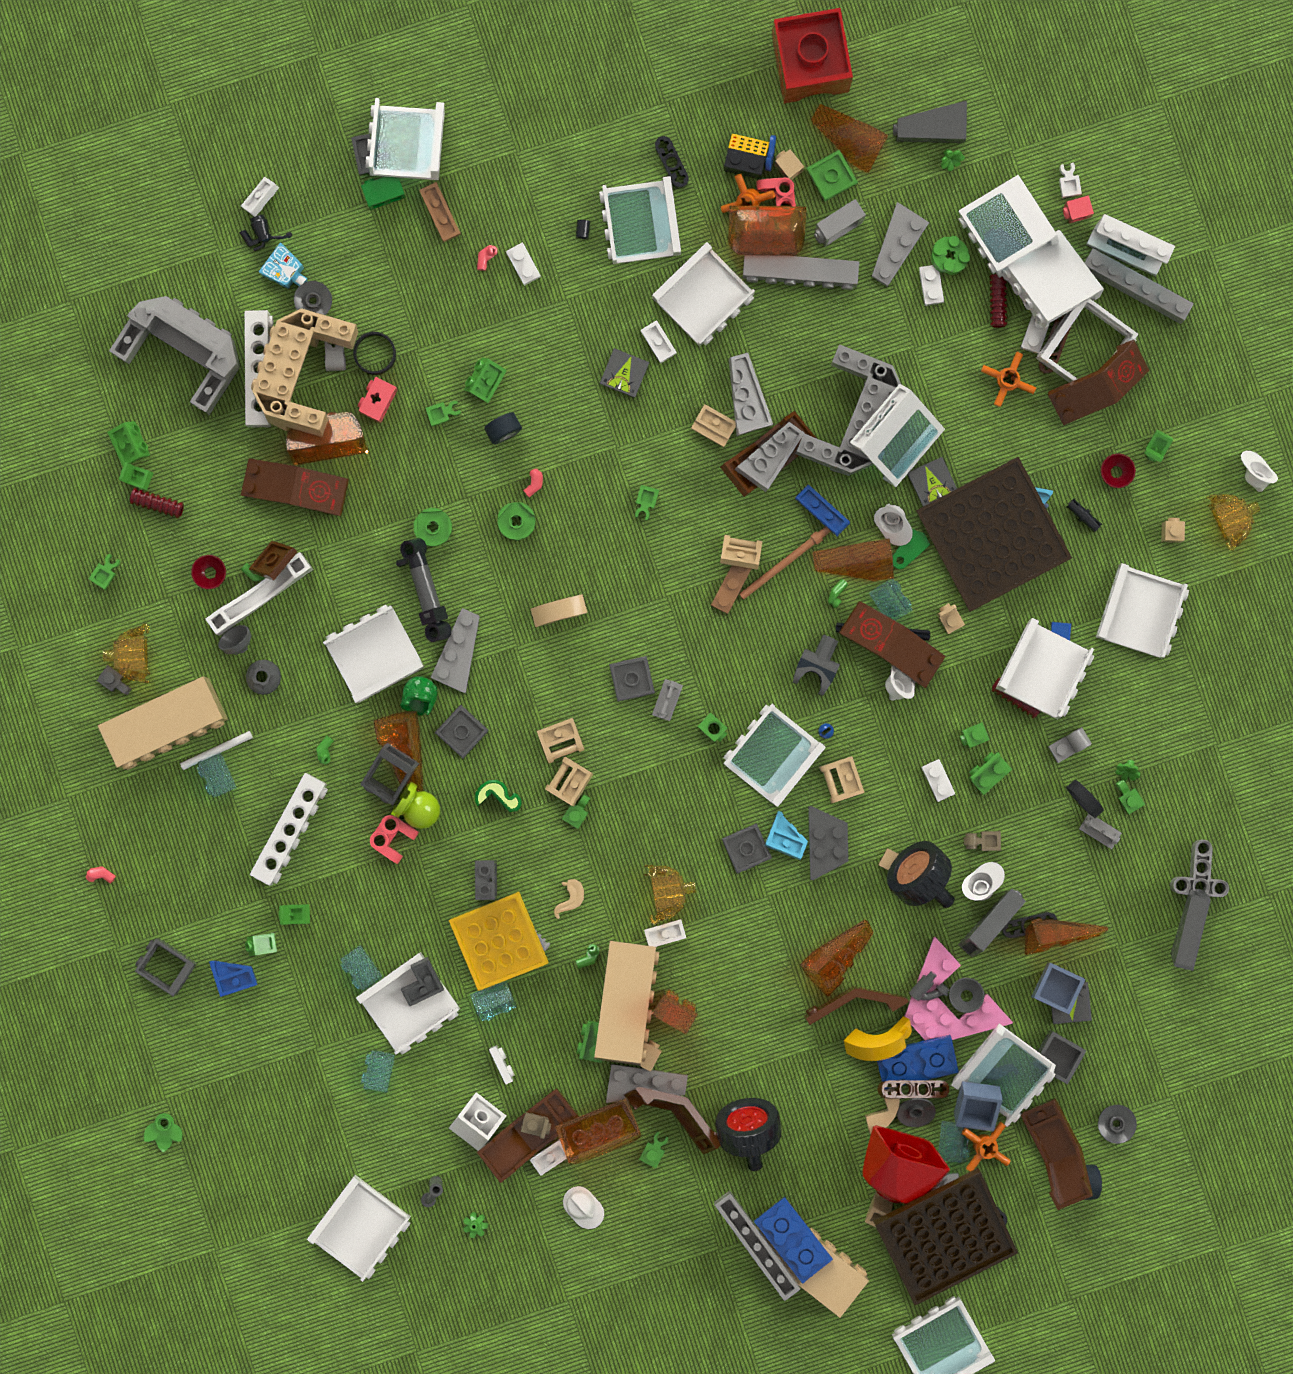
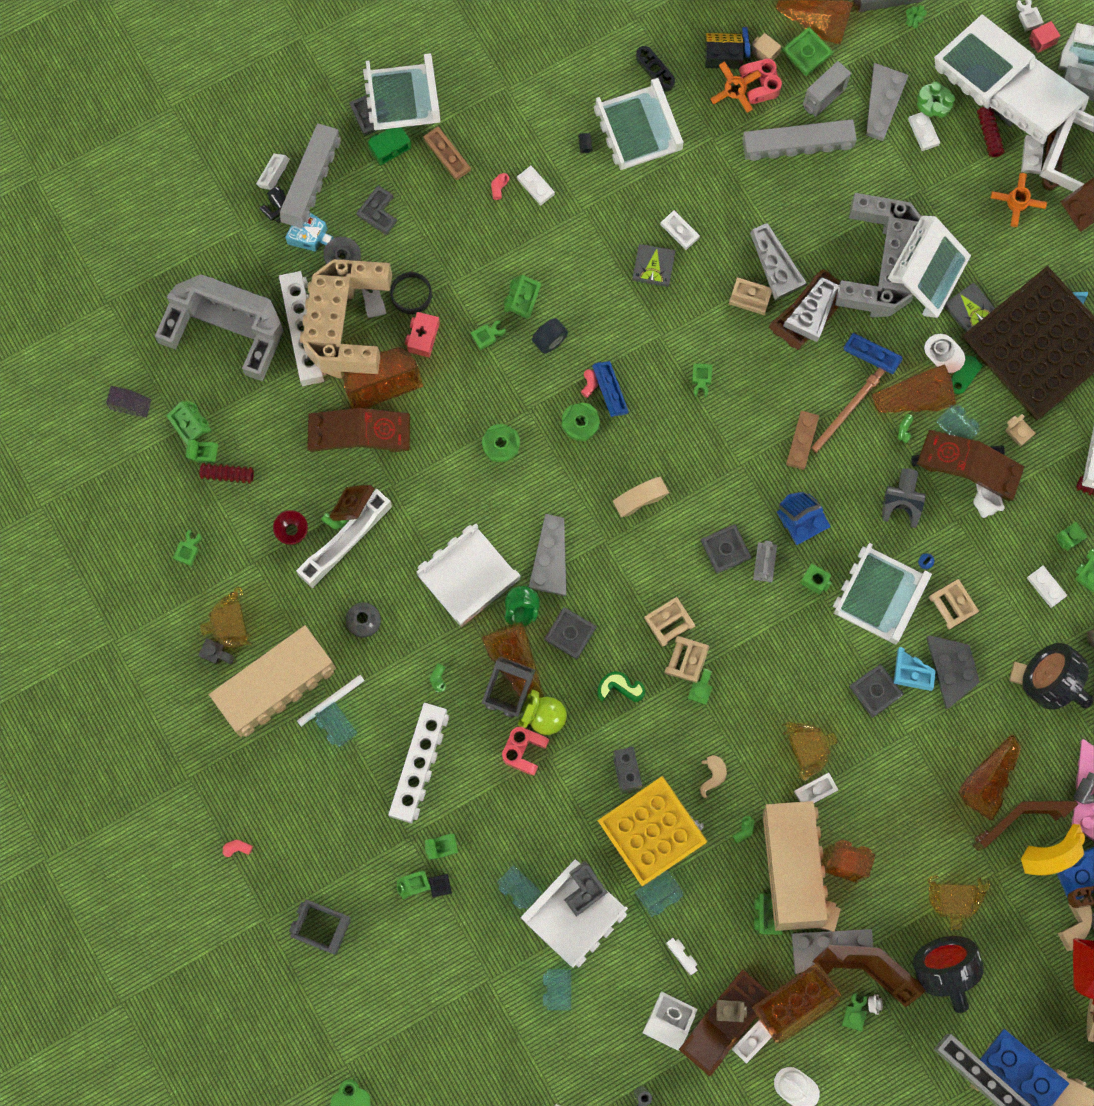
camera: 15 degrees left, 10 degrees down
blue wing [209,961,258,997] -> none
dark grey piece [218,625,251,655] -> none
black piece [396,538,452,642] -> none
white panel [652,242,755,347] -> none
tan plate [720,535,762,569] -> none
clear orange windscreen [728,206,806,256] -> none
none -> slope [106,386,152,418]
none -> light grey brick [280,123,341,228]
none -> dark grey tile [356,185,397,236]
none -> black tile [429,874,452,898]
none -> blue tile [592,361,629,417]
none -> blue piece [777,492,831,545]
none -> white plate [868,994,883,1015]
none -> clear yellow torso [928,875,990,930]

